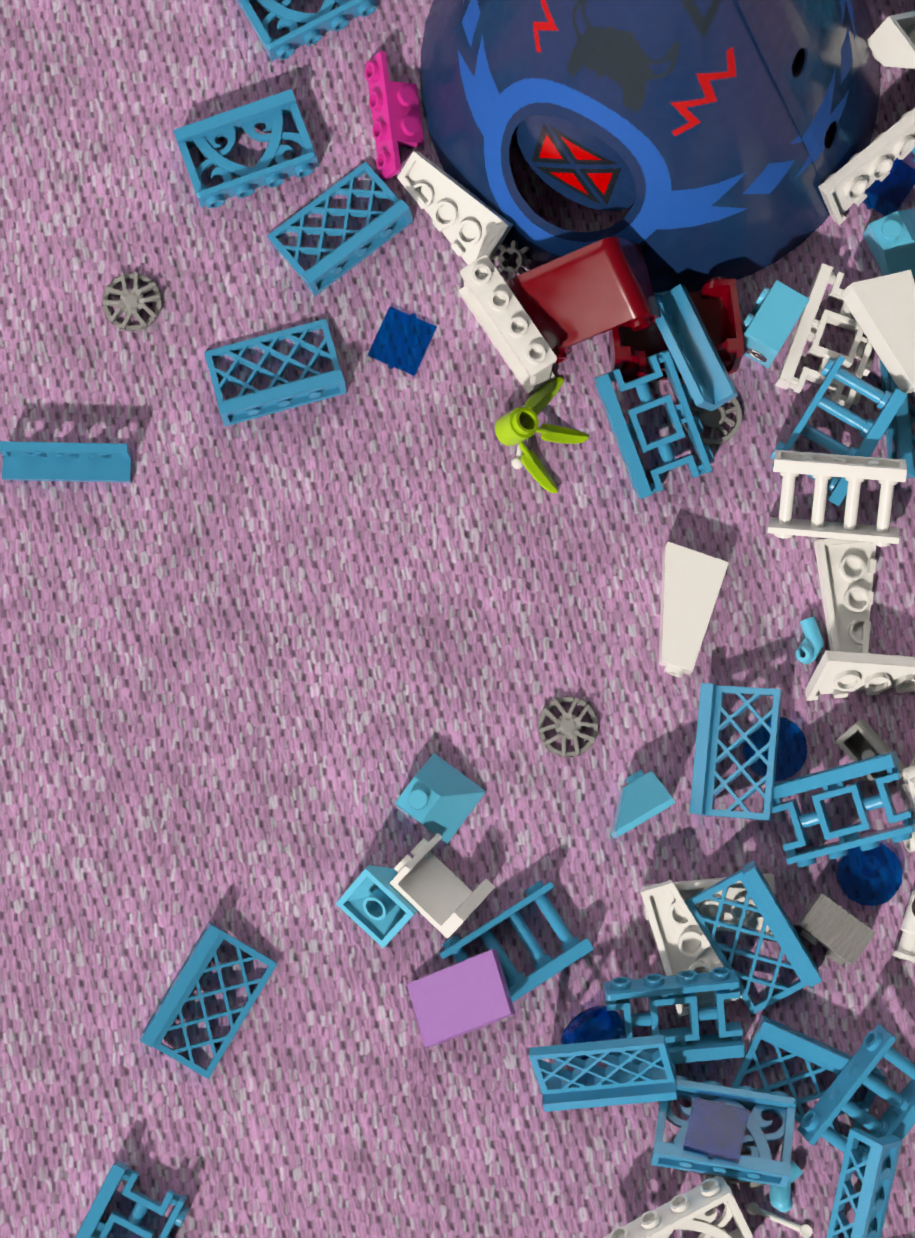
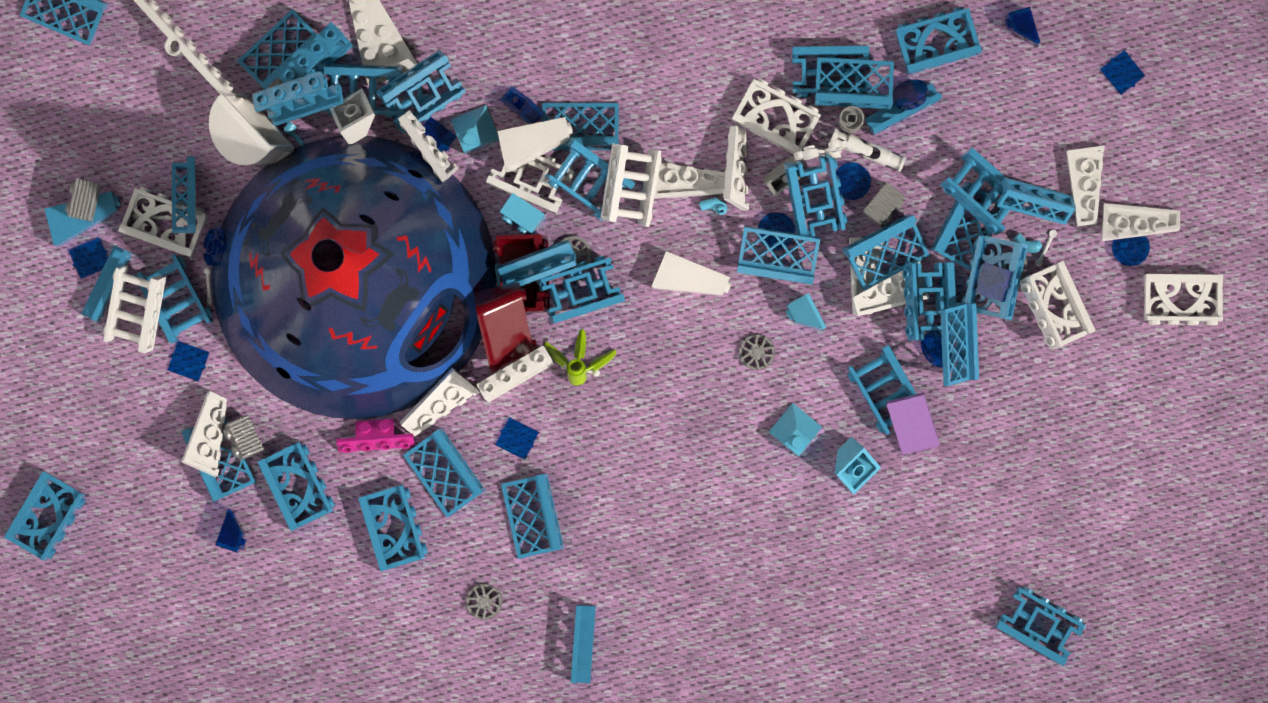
camera: 80 degrees left, 5 degrees up
dark azure fence [140,922,278,1079] -> none
white panel [390,833,495,939] -> none
light grey gear [492,240,534,280] -> none

